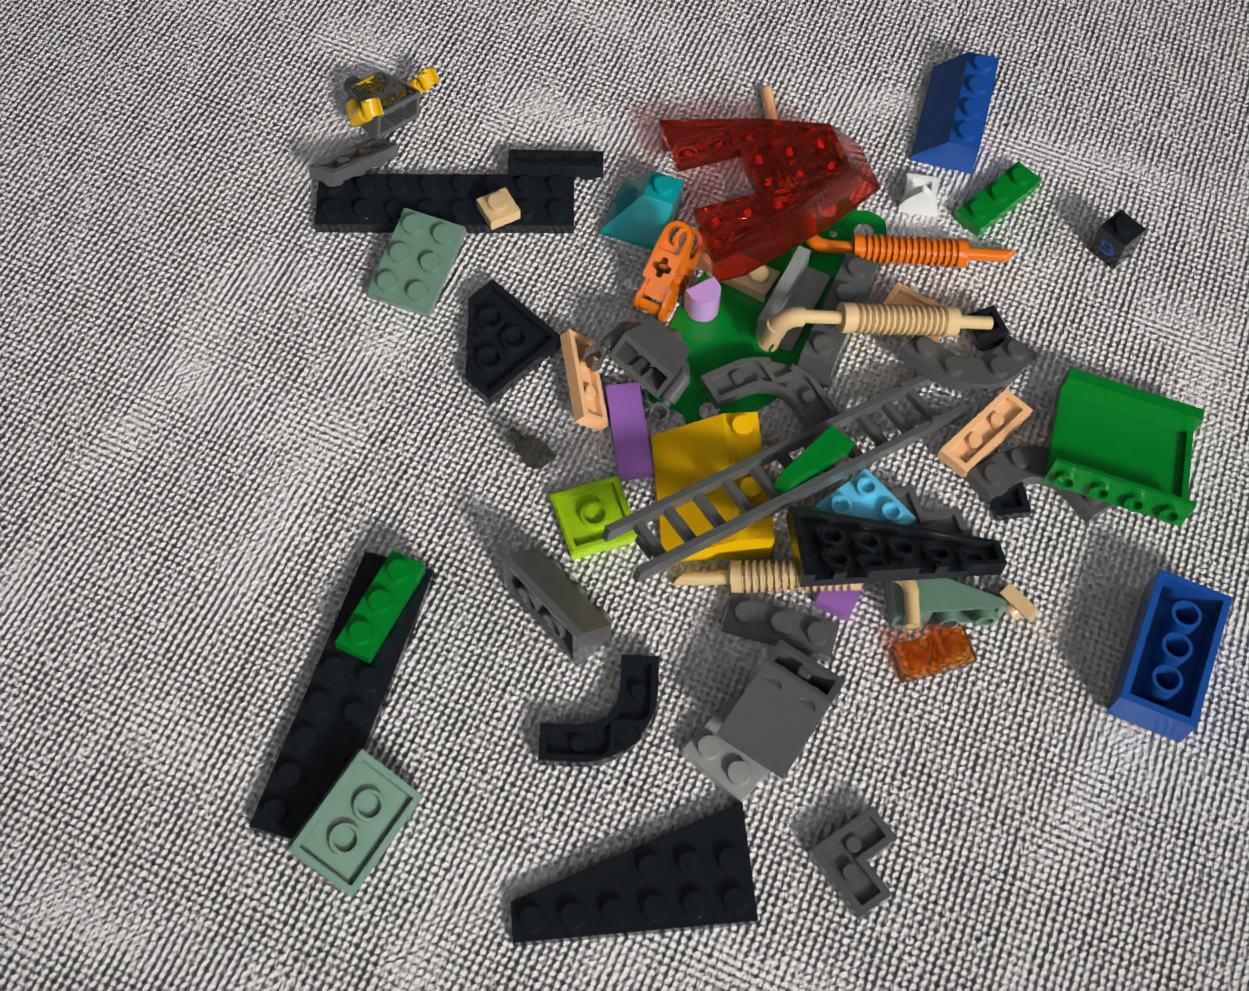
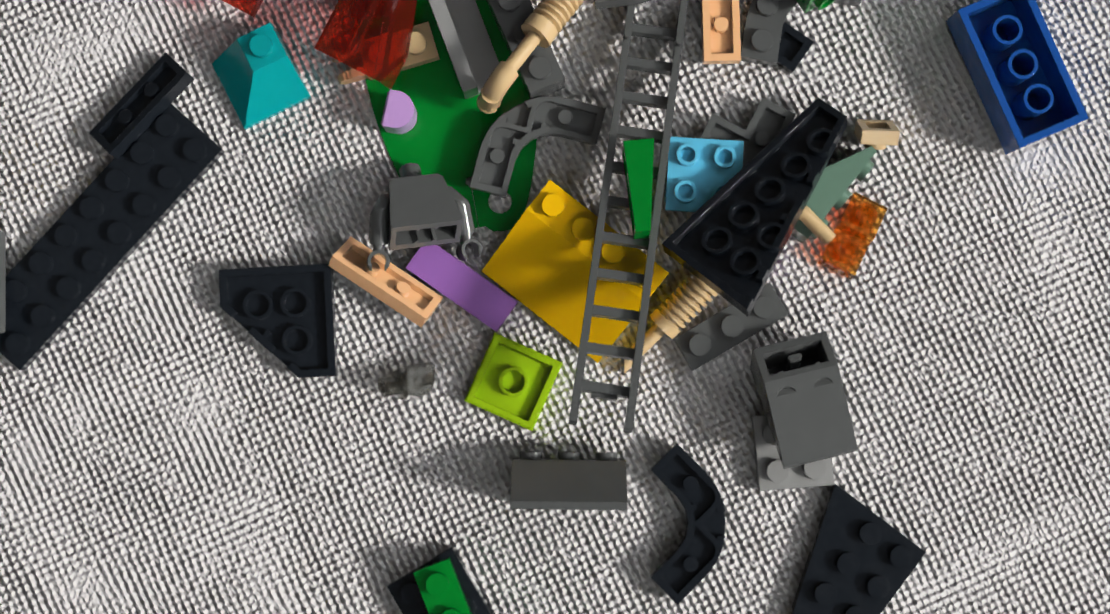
camera: 45 degrees left, 25 degrees up
sand green plate [366,208,467,318] -> none
tan plate [476,187,521,230] -> none
orange piece [633,221,705,323] -> none
dark grey plate [808,806,897,921] -> none

